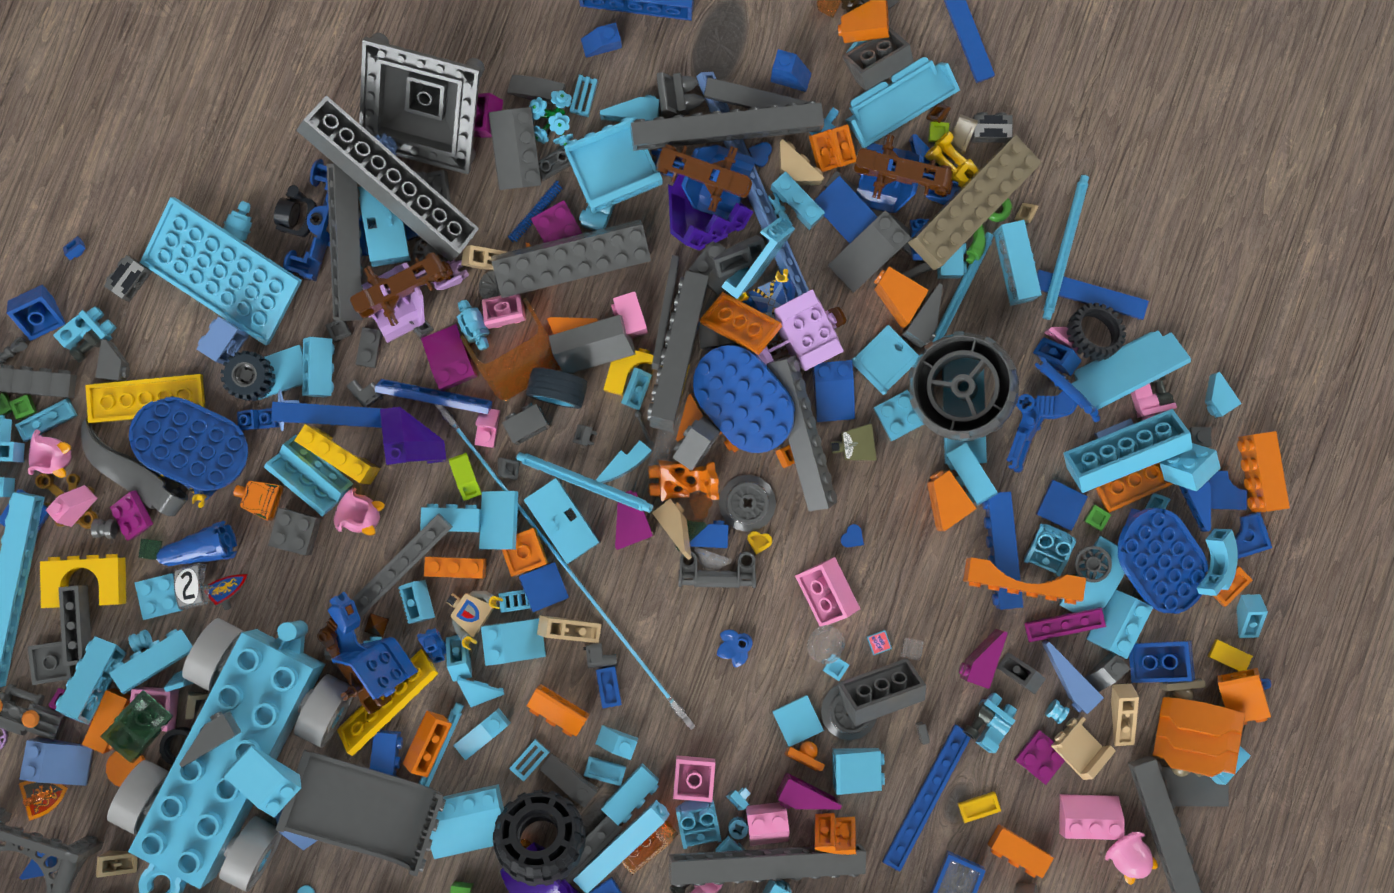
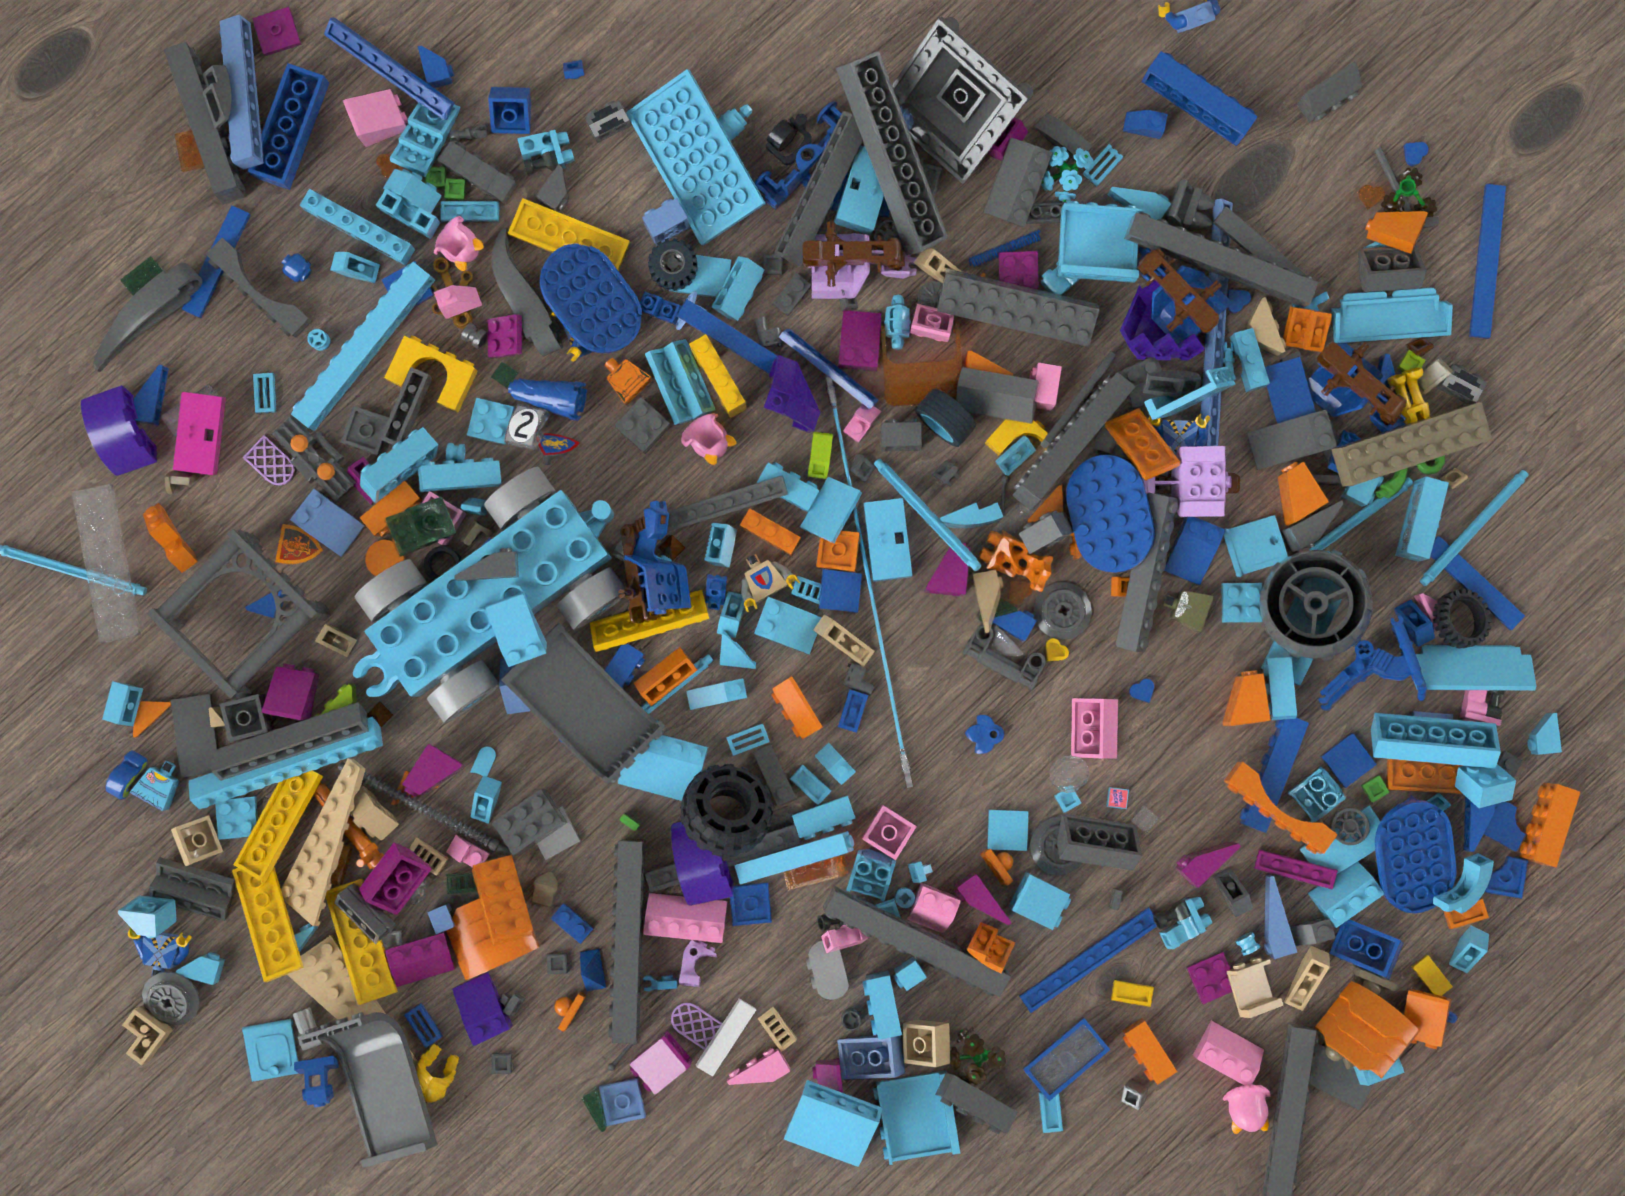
camera: 30 degrees right, 0 degrees up
blue slope [770,49,812,92] -> none

